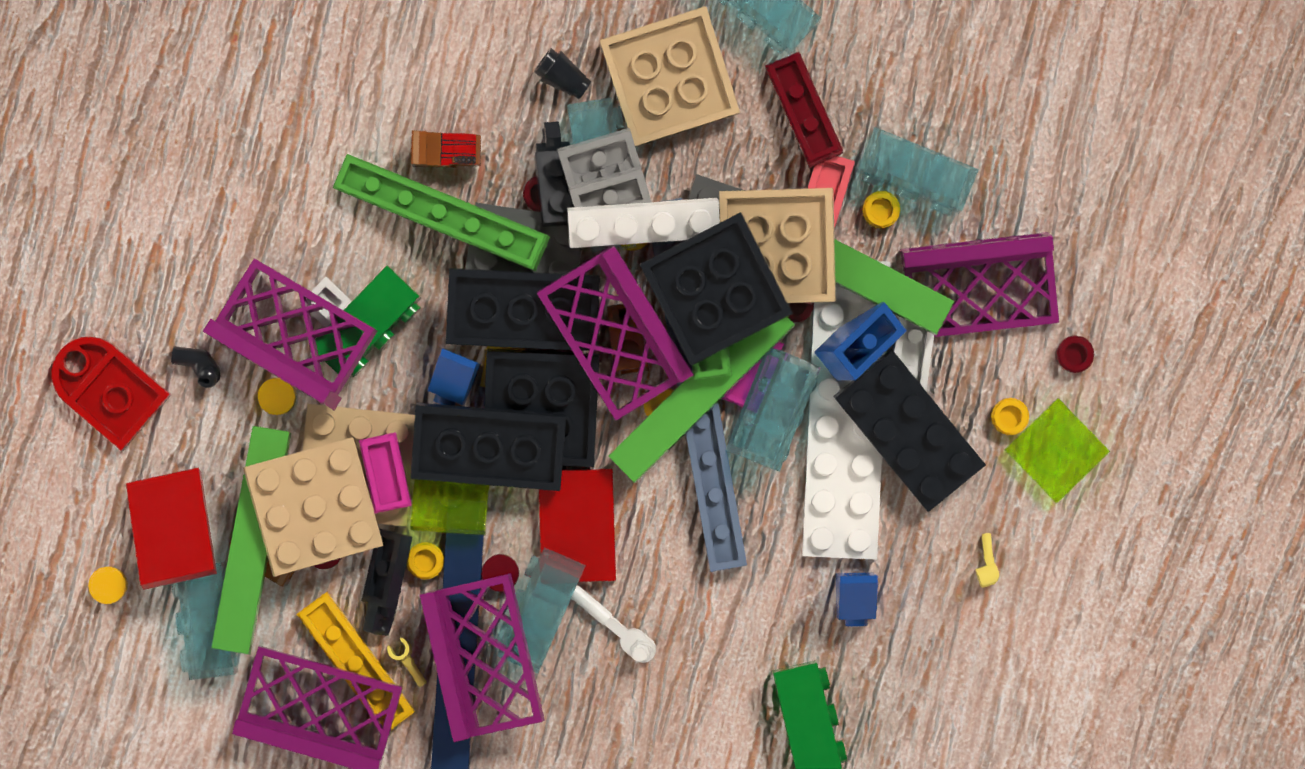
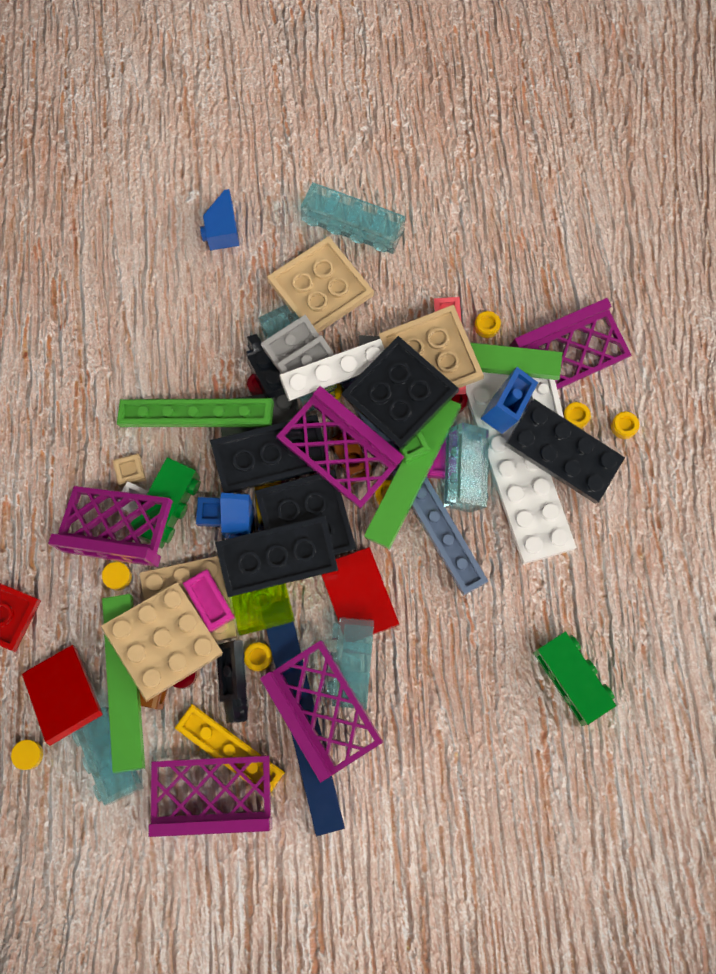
camera: 20 degrees left, 15 degrees down
black arm [171,346,221,388] -> none
light yellow hand [387,638,427,687] -> none
leg [411,130,481,168] -> none
dark red tile [482,554,520,592] -> none
black cone [534,48,591,99] -> none
white piece [568,584,656,663] -> none
dark red tile [765,52,843,168] -> none
blue slope [836,572,878,626] -> none
clear light blue brick [856,127,979,216] -> none
light yellow hand [975,533,999,588] -> none
clear neon green tile [1004,398,1110,503] -> none
dark red tile [1056,336,1094,373] -> none
none -> tan tile [113,453,147,488]
none -> blue plate [196,497,221,527]
none -> yellow tile [563,402,591,429]

